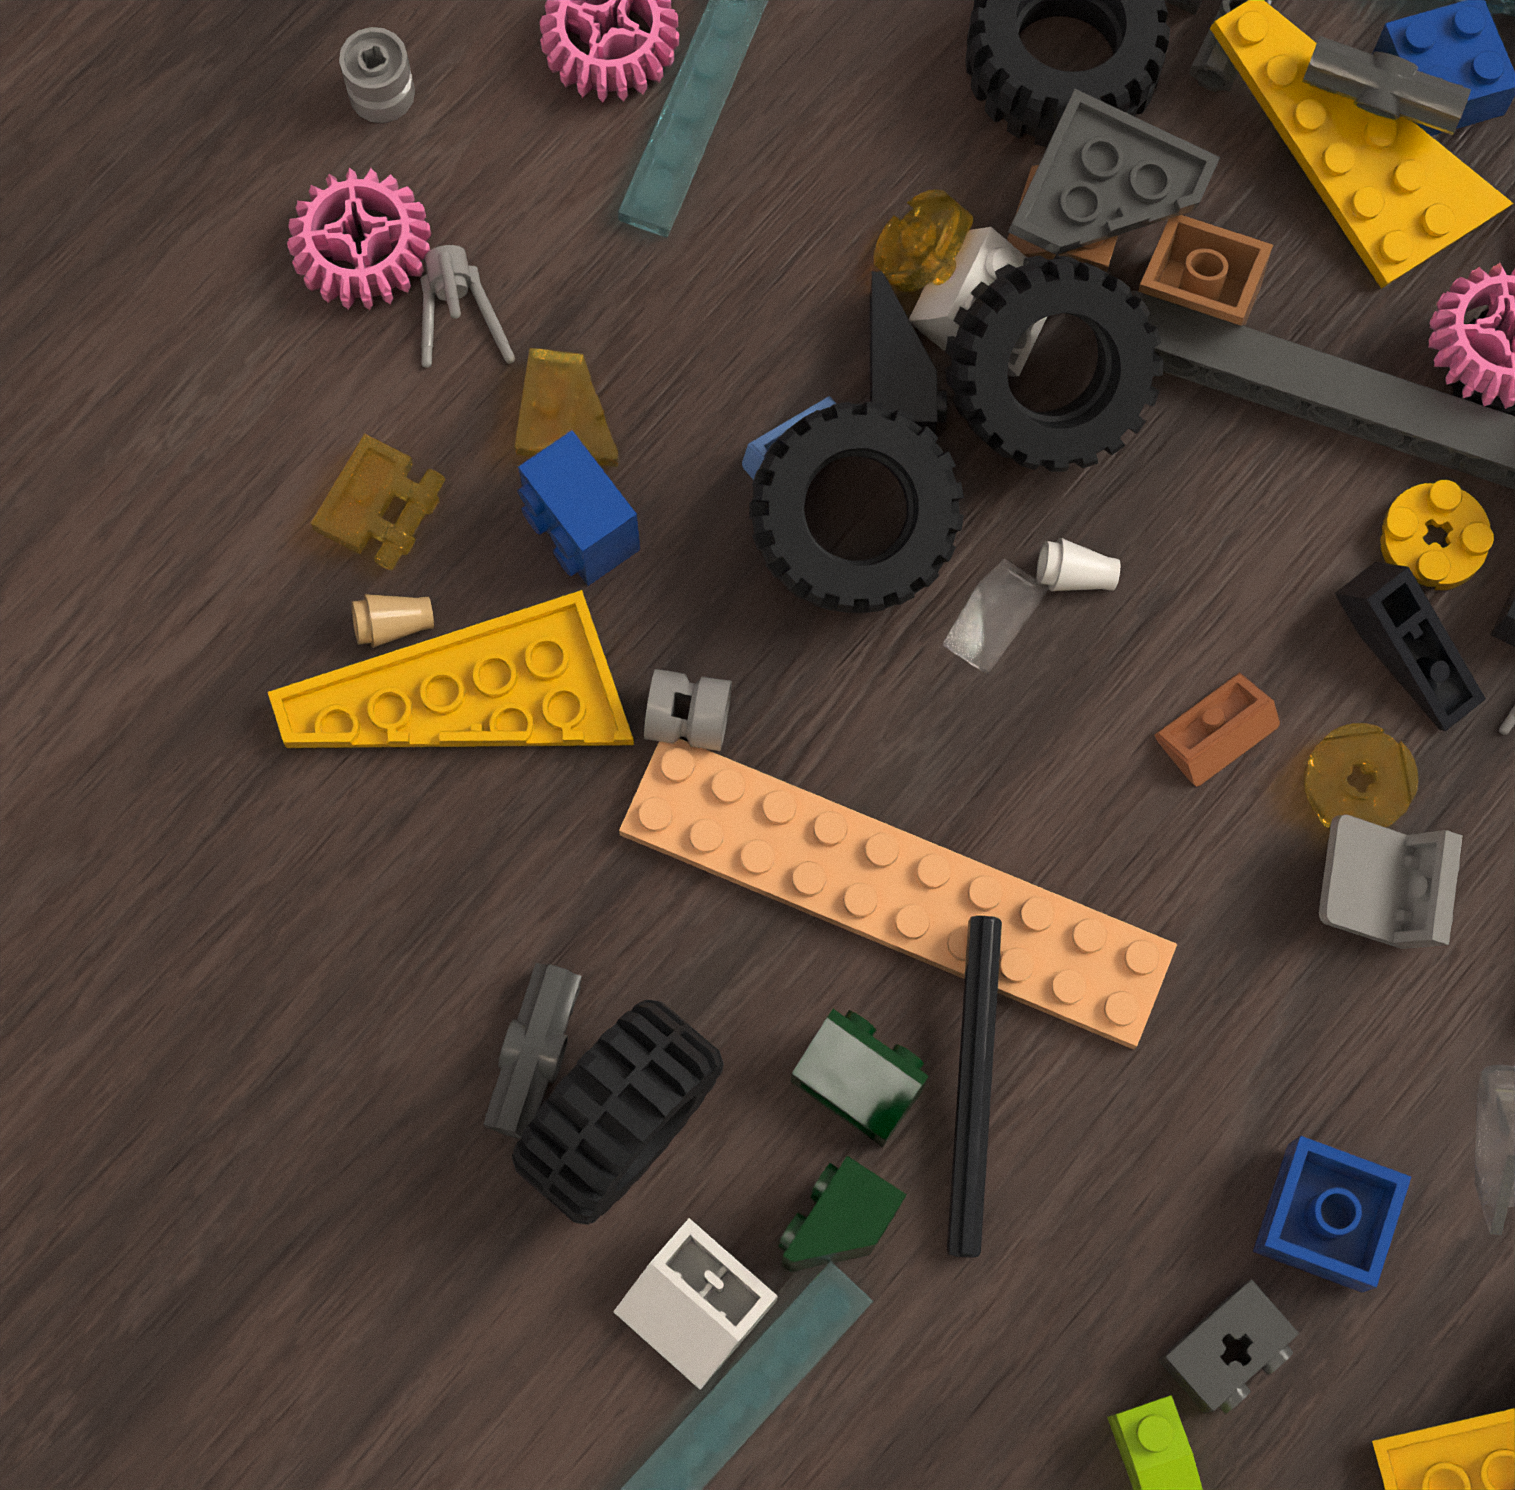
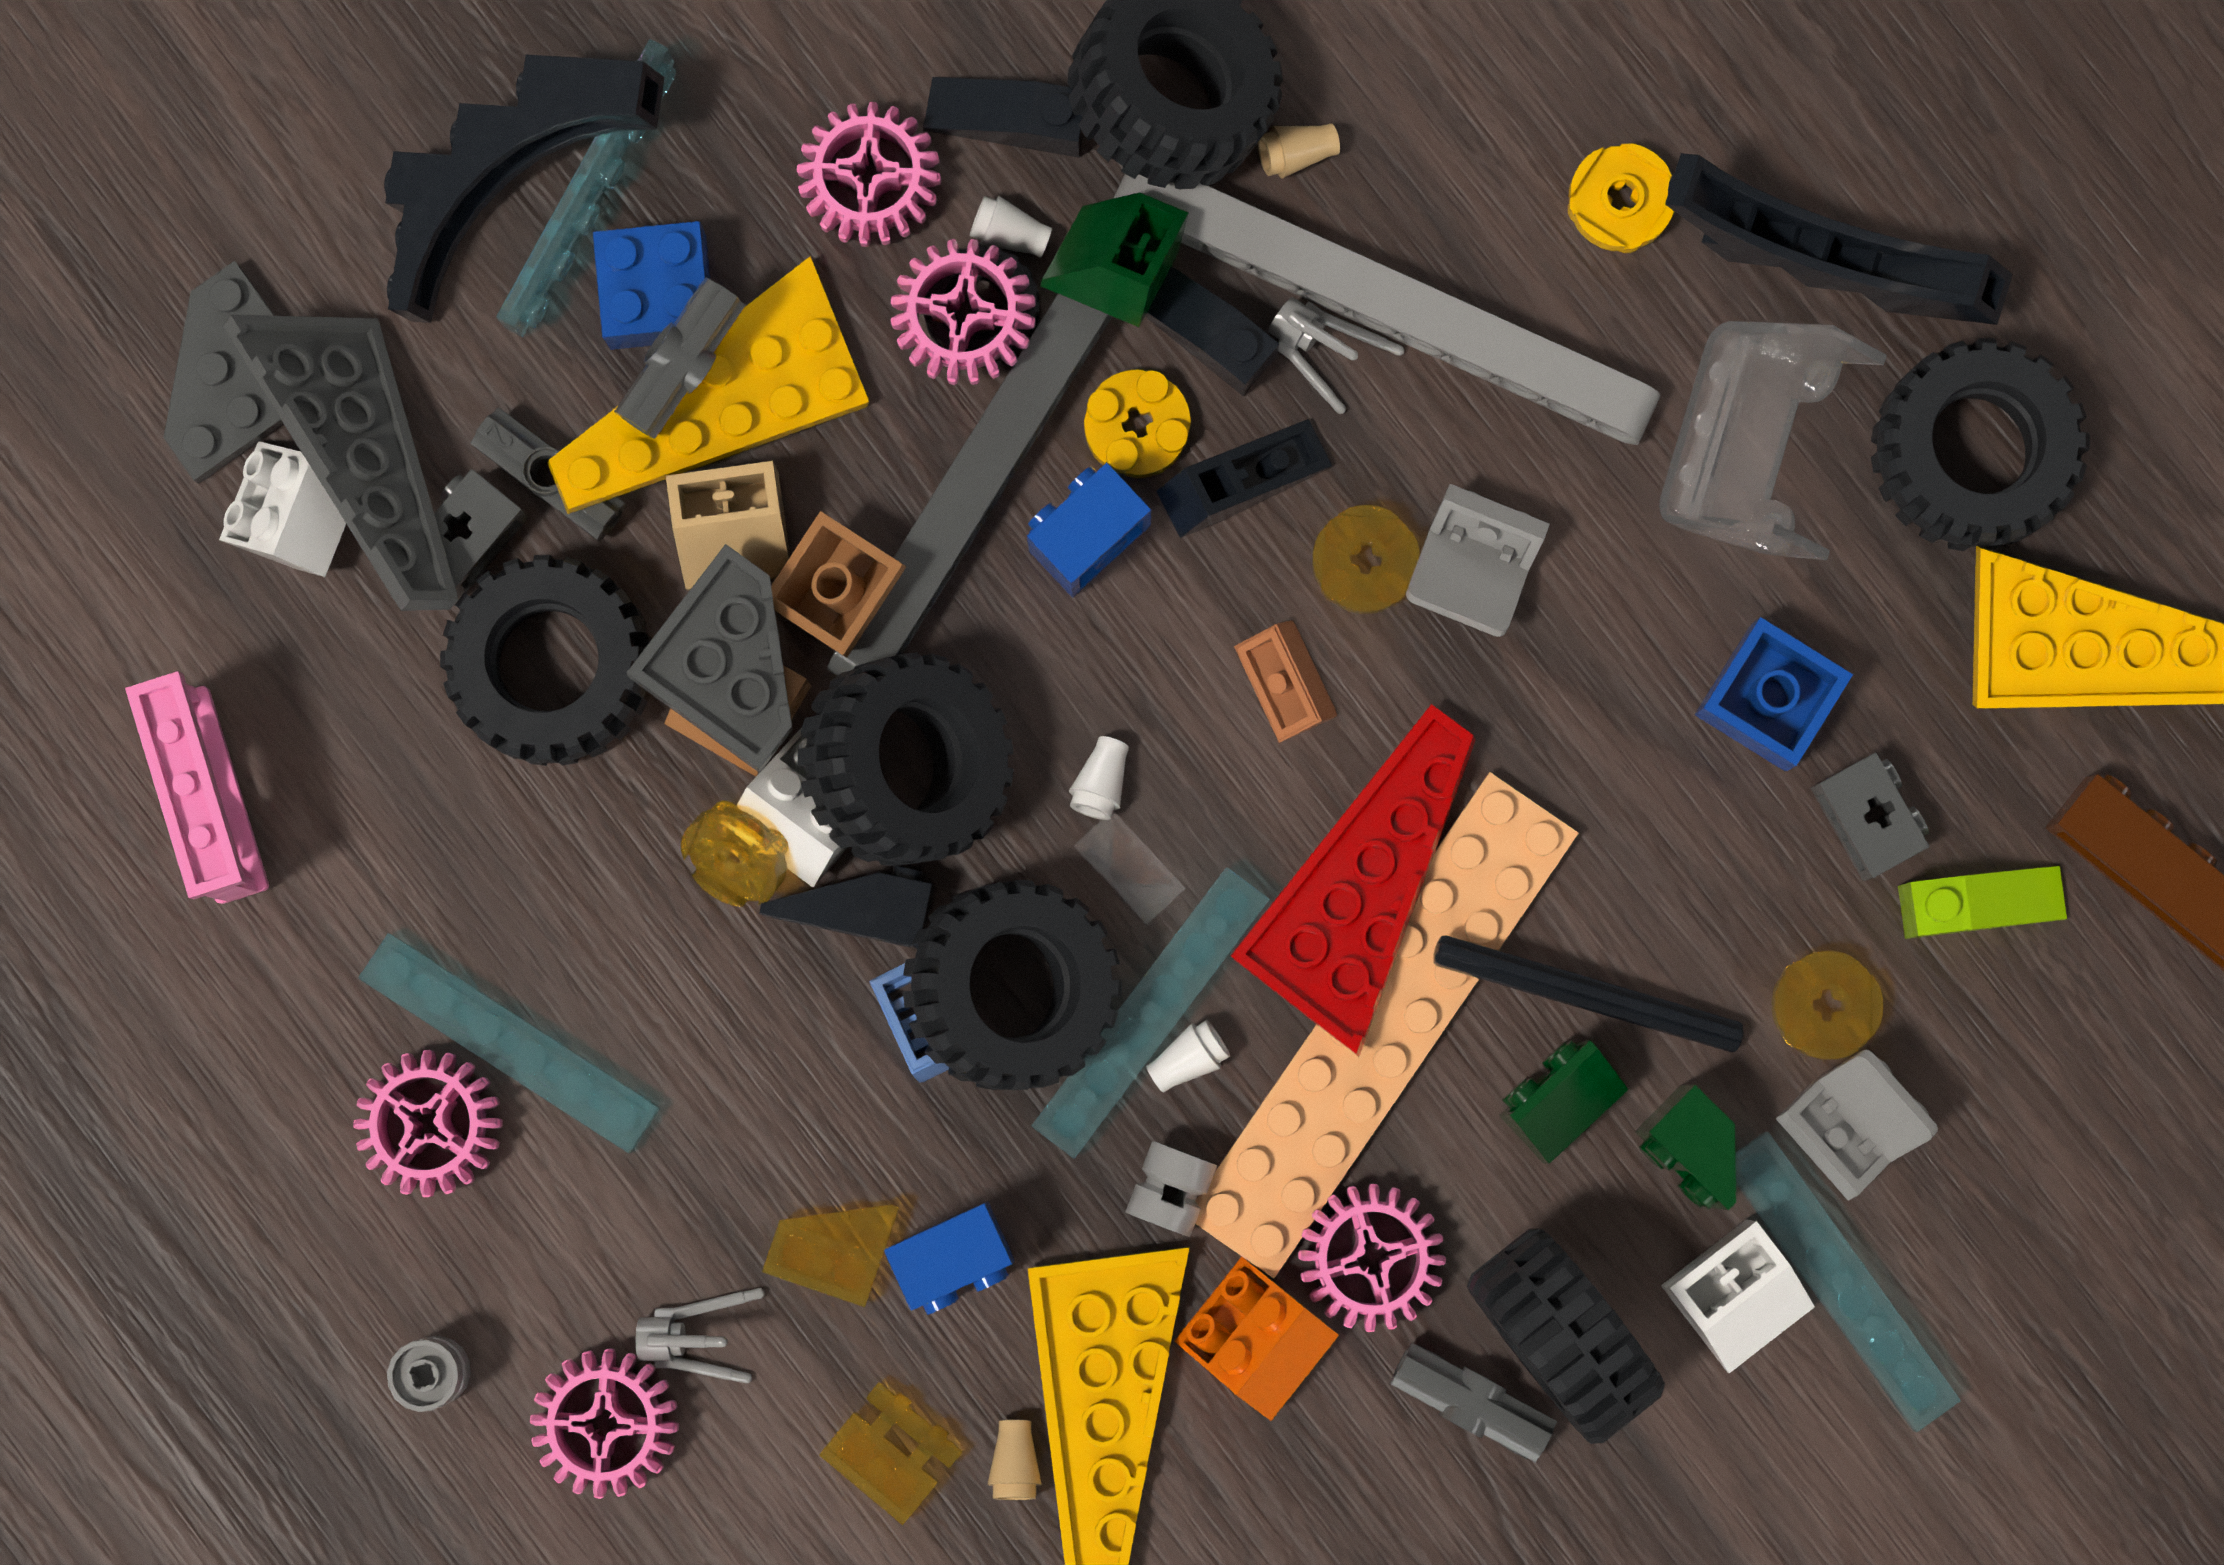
camera: 75 degrees left, 10 degrees up
none -> tan slope [666,461,790,591]
none -> blue brick [1027,462,1151,598]
none -> clear light blue plate [1031,867,1270,1159]
none -> white cone [1146,1020,1230,1093]
none -> orange slope [1174,1256,1339,1421]
none -> red wing [1231,704,1476,1057]
none -> bright pink gear [1298,1184,1446,1332]
none -> clear yellow plate [1771,951,1883,1060]
none -> light grey bracket [1776,1050,1938,1201]

